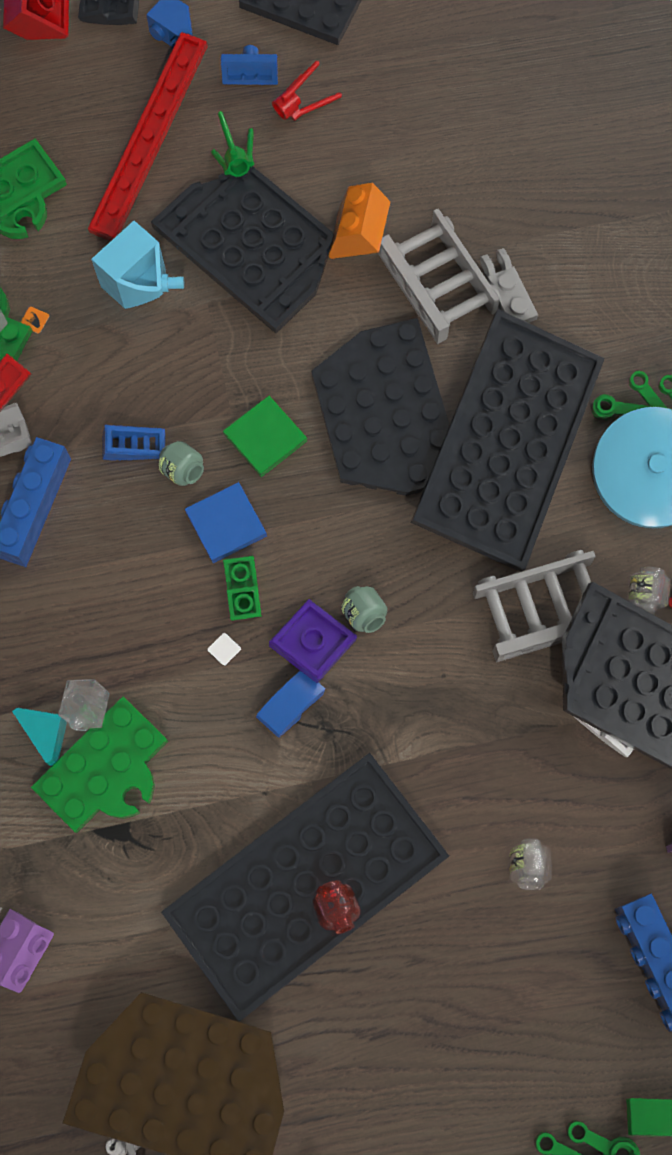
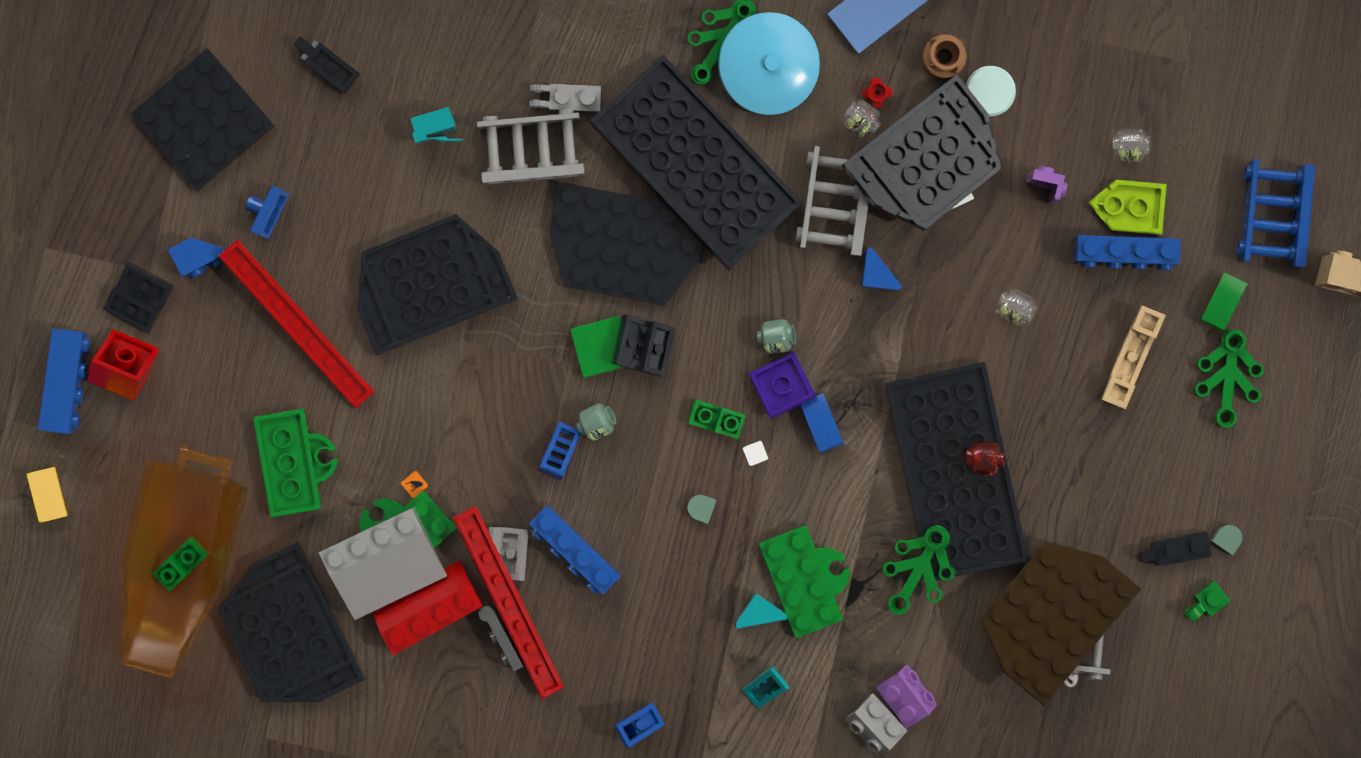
camera: 65 degrees left, 15 degrees up
clear brick [58,679,110,731] -> none
medium azure piece [91,221,184,309] -> none
blue tile [185,482,267,563] -> none
green plant [211,111,254,177] -> none
red plant [272,61,342,121] -> none
orange slope [329,182,390,259] -> none
none -> black hinge [294,37,361,94]
none -> teal piece [410,107,463,145]
none -> black slope [612,315,675,377]
none -> sand green tile [688,495,716,524]
none -> blue slope [861,247,902,291]
none -> green plant [883,525,956,615]
none -> tan slope [1102,305,1166,409]

